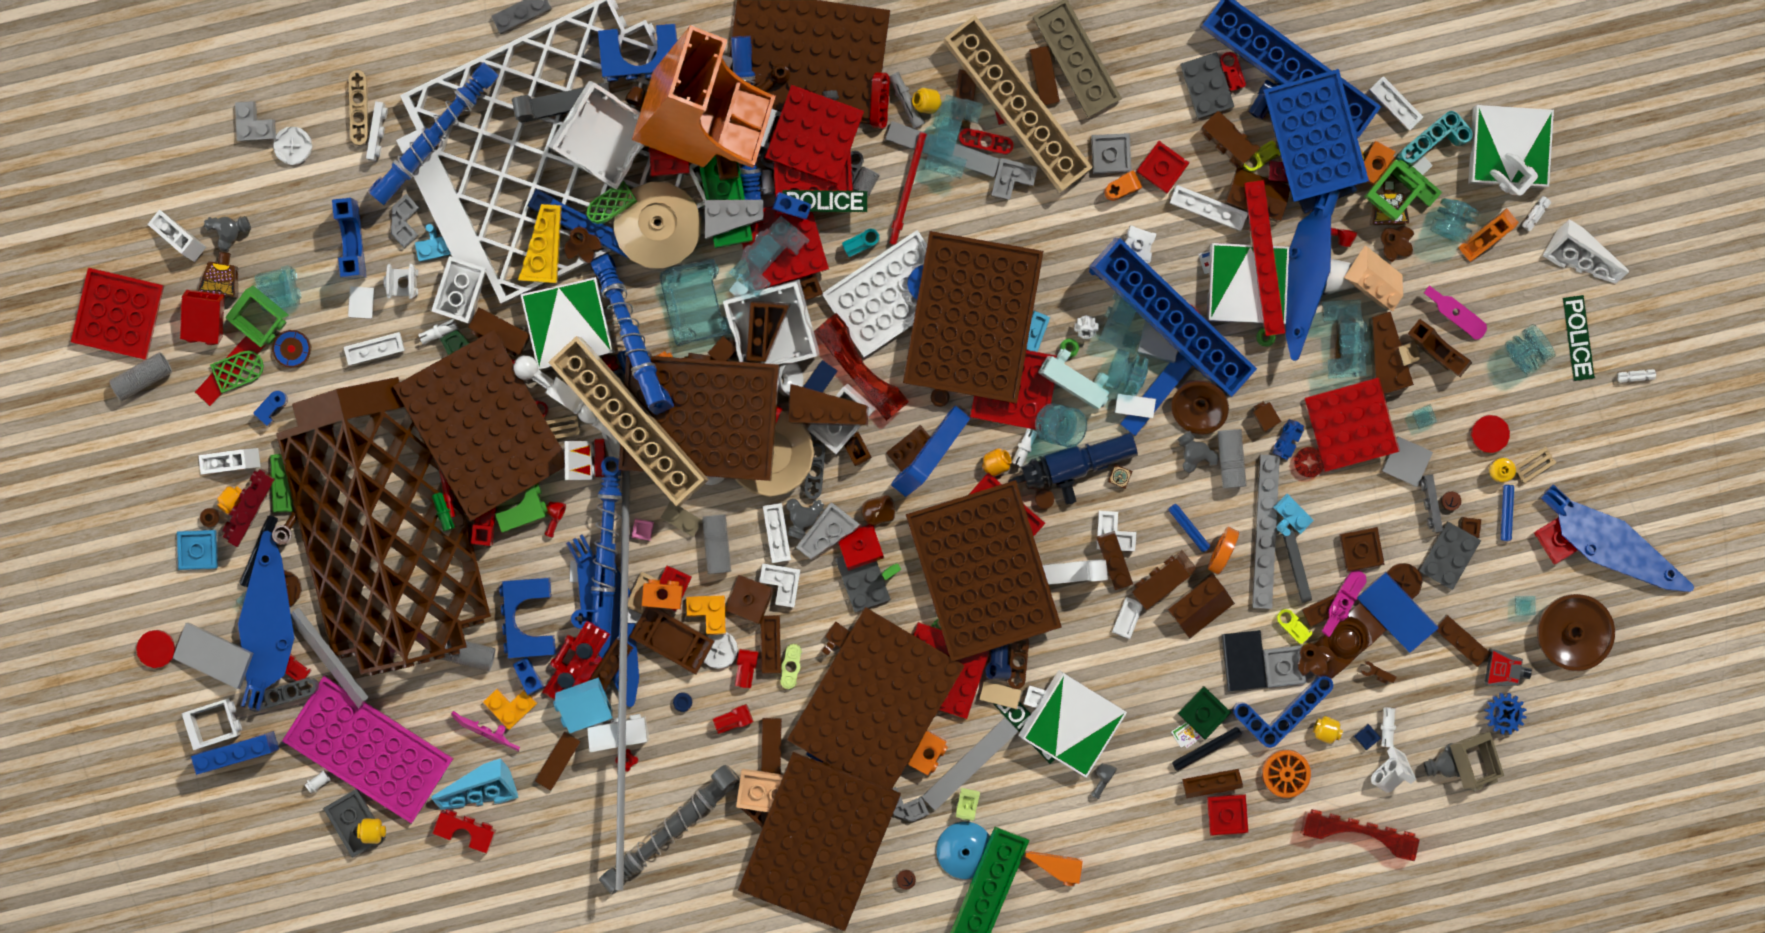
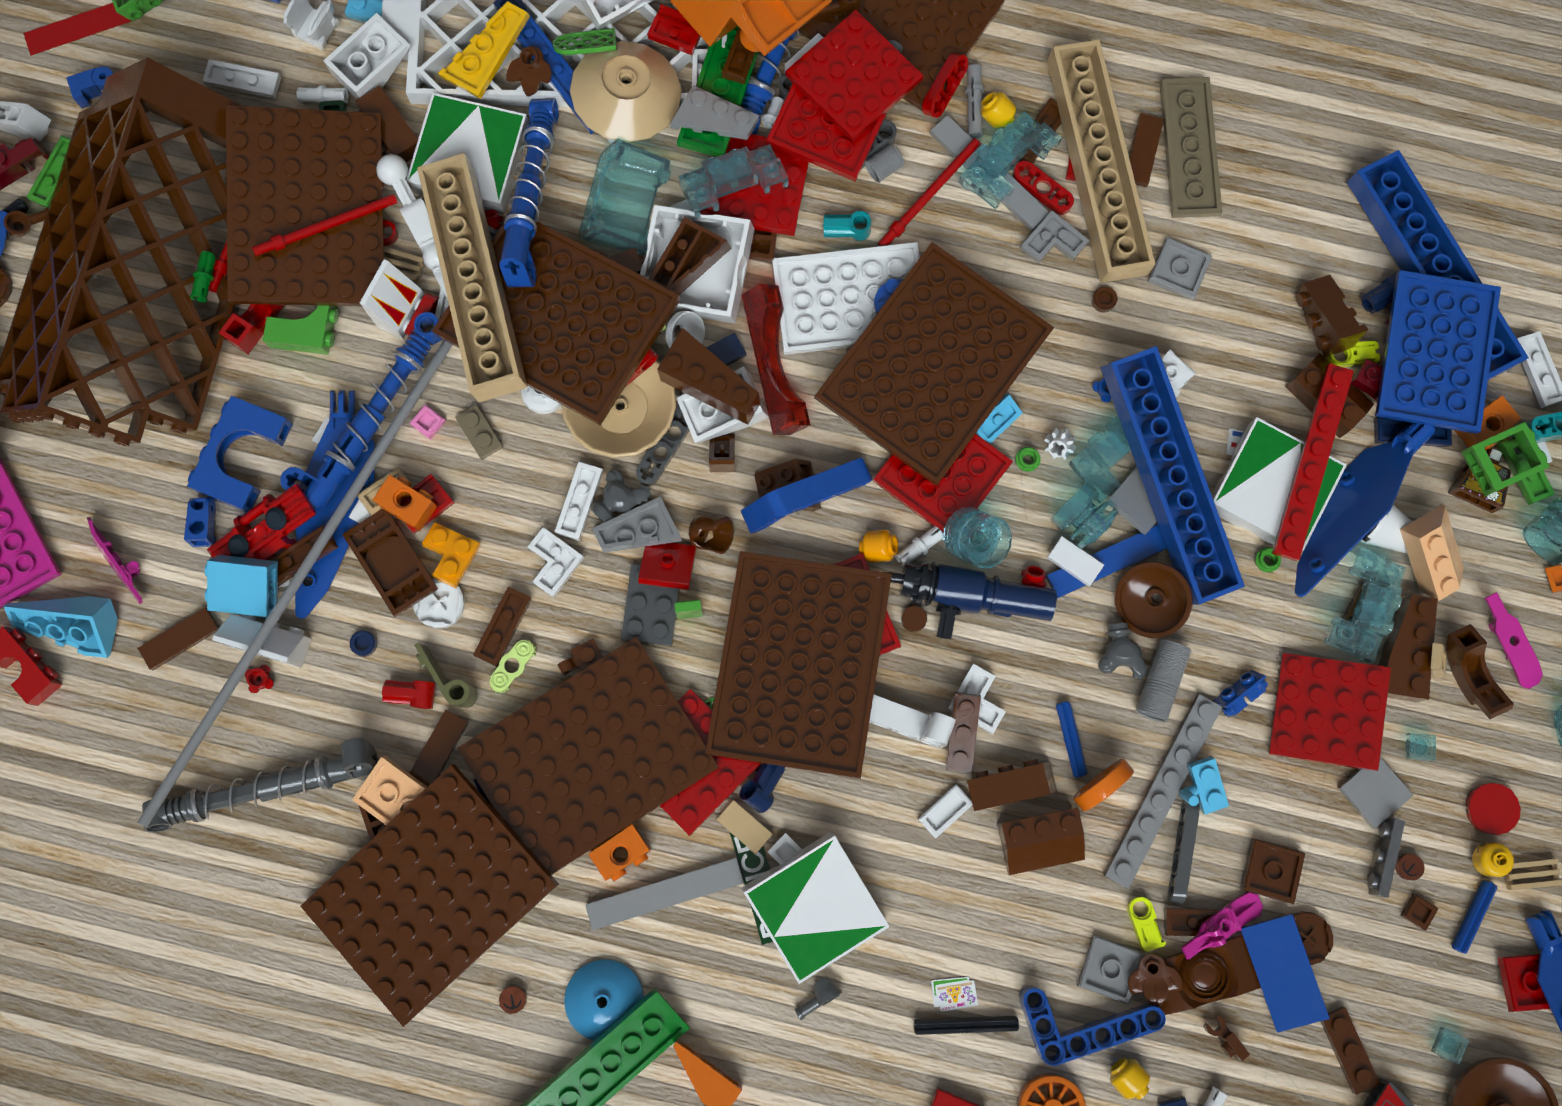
camera: 25 degrees right, 10 degrees down
bright green window [210,351,264,393] -> none
tile [272,330,312,368] -> none
white sticker [348,286,374,318] -> none
light grey piece [441,639,496,672] -> none
light orange plate [483,688,538,730] -> none
red bar [545,501,566,538] -> none
light grey piece [702,514,732,574] -> none
reddish brown plate [725,575,774,624] -> none
red piece [735,649,759,688] -> none
blue leg [772,192,812,220] -> none
dark green sticker [782,190,868,212] -> none
light grey tile [892,787,929,822] -> none
reddish brown plate [930,389,950,407] -> none
yellowish green bracket [956,788,980,821] -> none
reddish brown beam [1008,638,1029,689] -> none
light aqua brick [1038,349,1109,409] -> none
orange piece [1104,170,1143,201] -> none
tile [1107,464,1133,489] -> none
red plate [1136,141,1190,194] -> none
white plate [1170,185,1248,231] -> none
dark green tile [1177,686,1232,740] -> none
dark grey plate [1180,52,1235,119] -> none
reddish brown plate [1182,769,1243,799] -> none
red piece [1220,52,1246,92] -> none
black piece [1222,630,1267,691] -> none
reddish brown brick [1251,401,1282,432] -> none
clear red gear [1294,447,1324,478] -> none
red bar [1331,228,1357,247] -> none
reddish brown plate [1380,226,1415,262] -> none
dark grey plate [1418,521,1481,590] -> none
none -> red bar [251,194,398,256]
none -> olive door [414,642,478,708]
none -> red plate [1021,566,1046,587]
none -> reddish brown tile [1091,287,1118,313]

